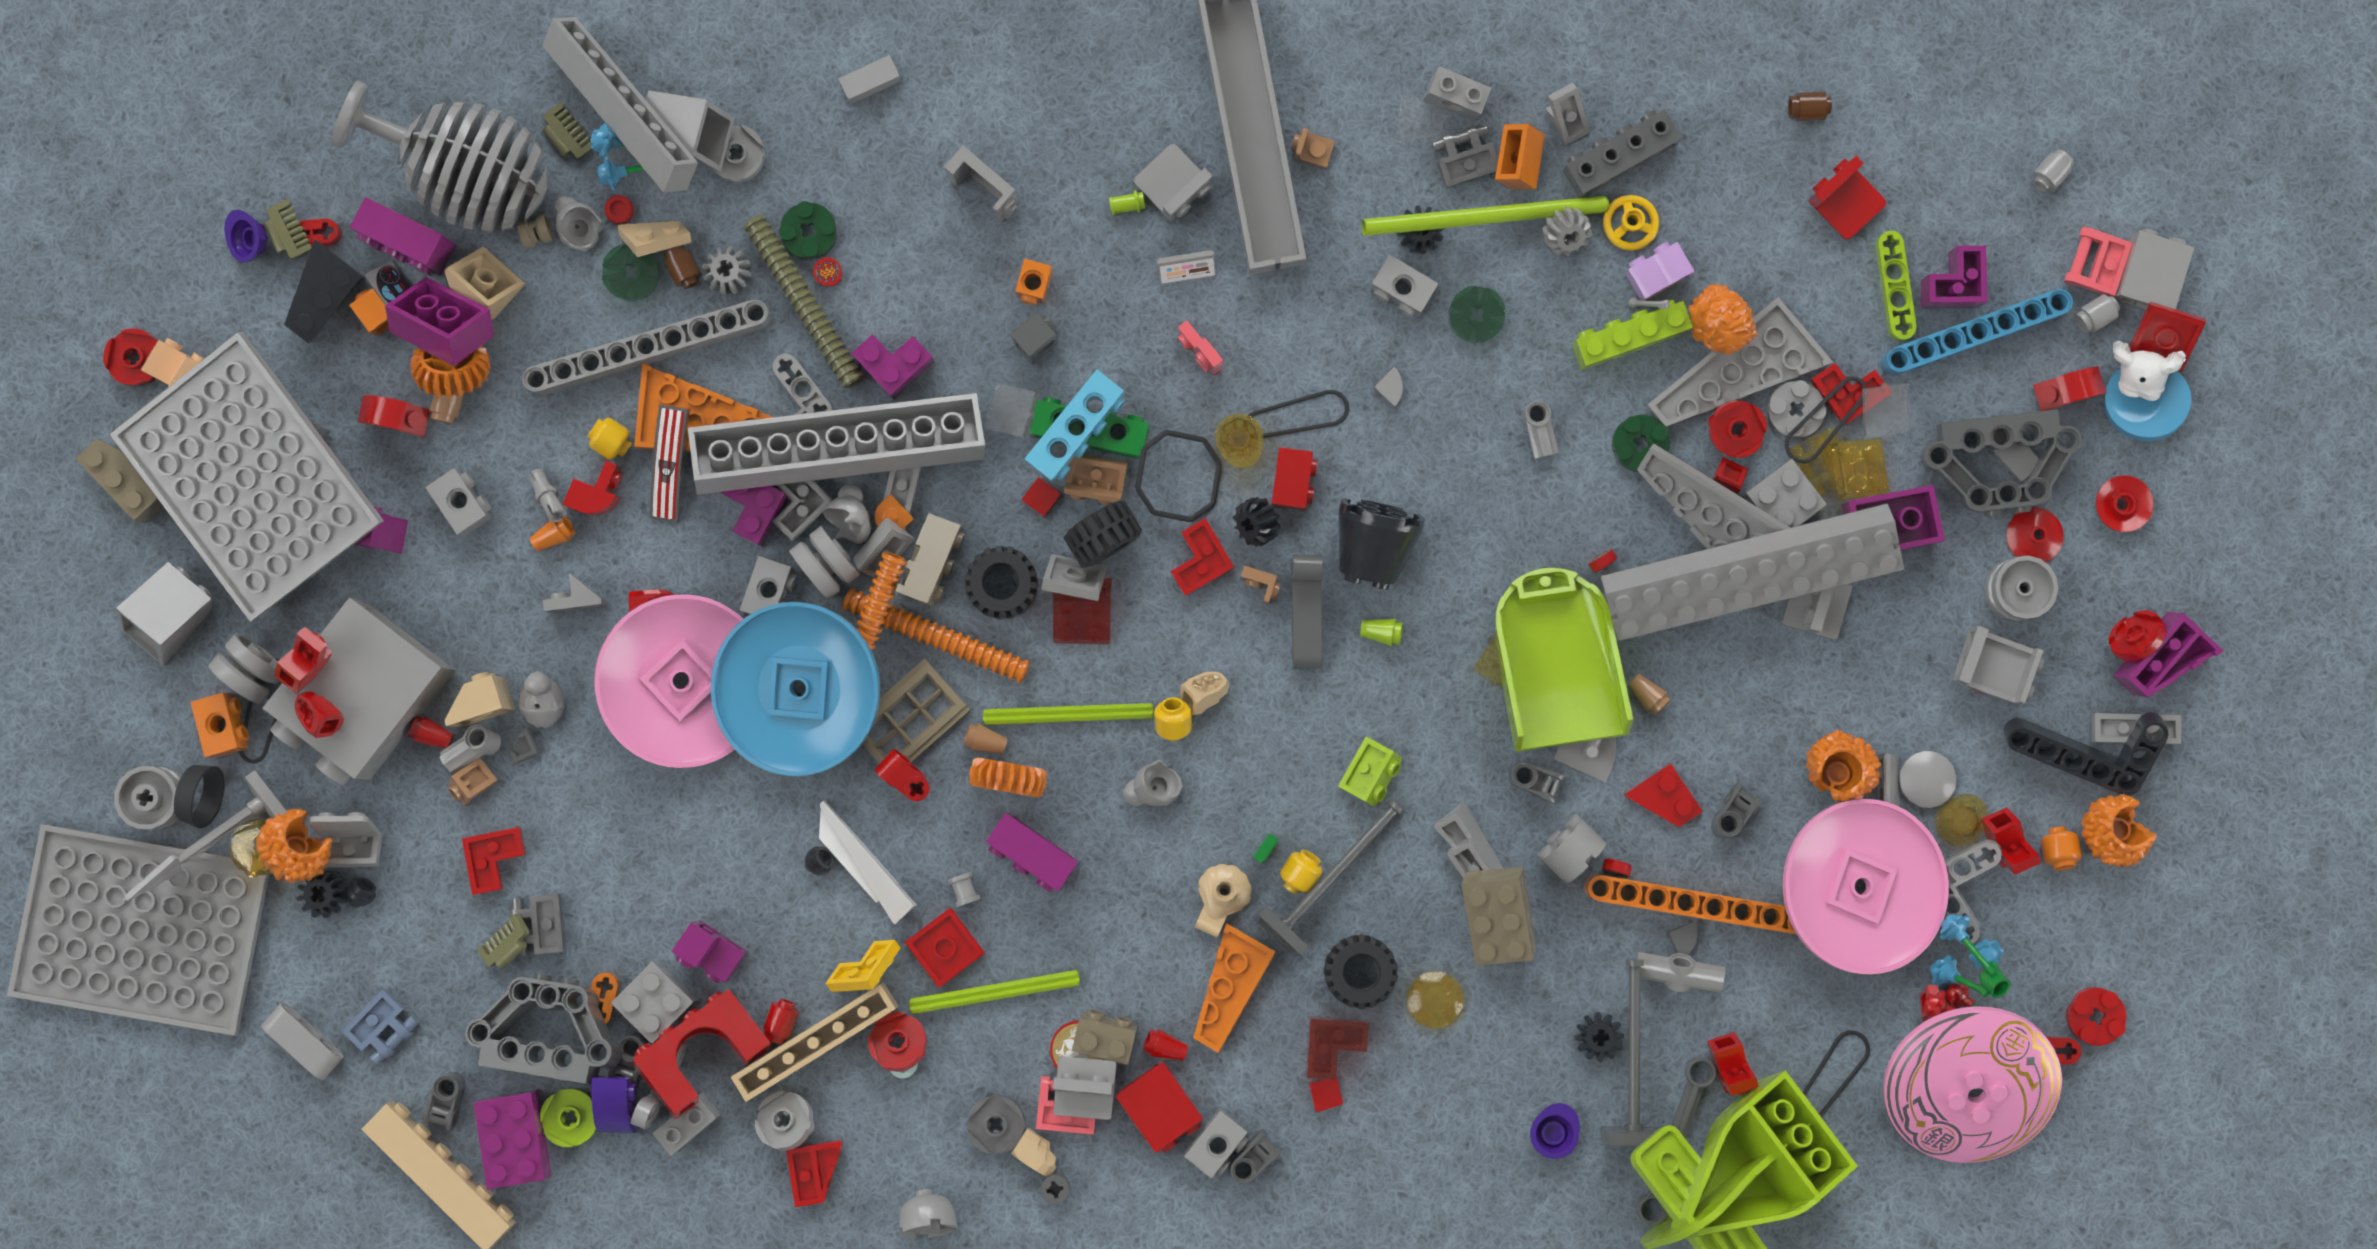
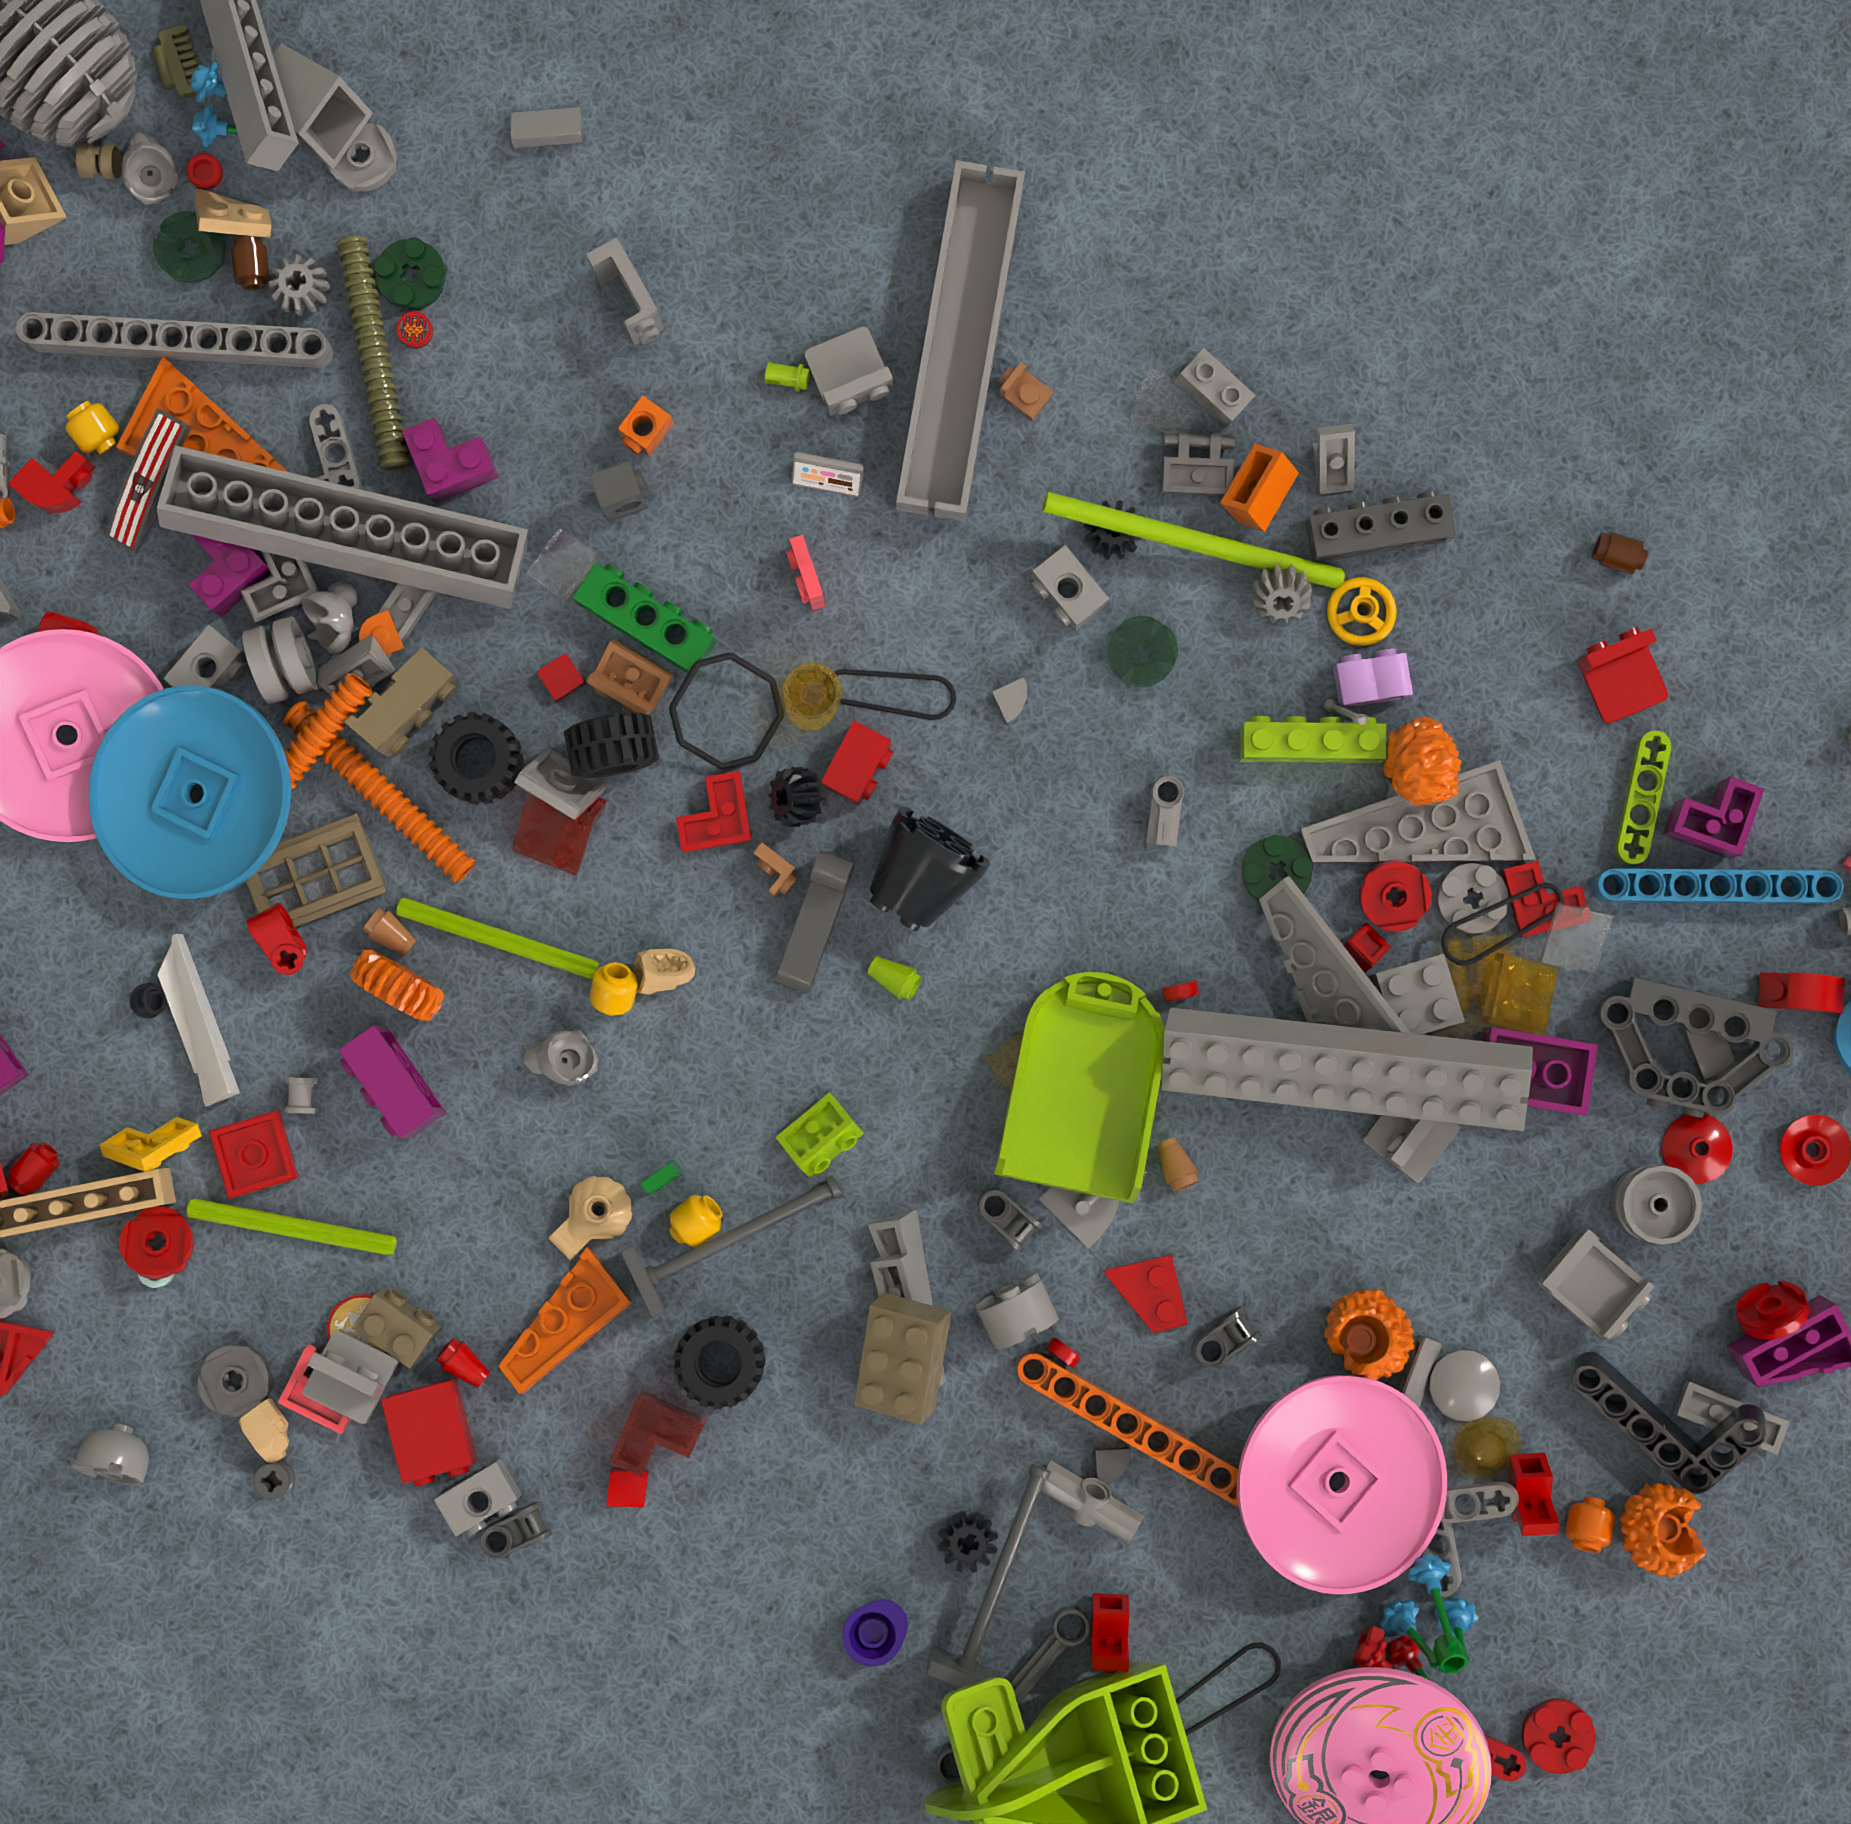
camera: 25 degrees right, 0 degrees up
medium azure brick [1025,370,1125,484] -> none
clear yellow dish [1407,971,1464,1029] -> none

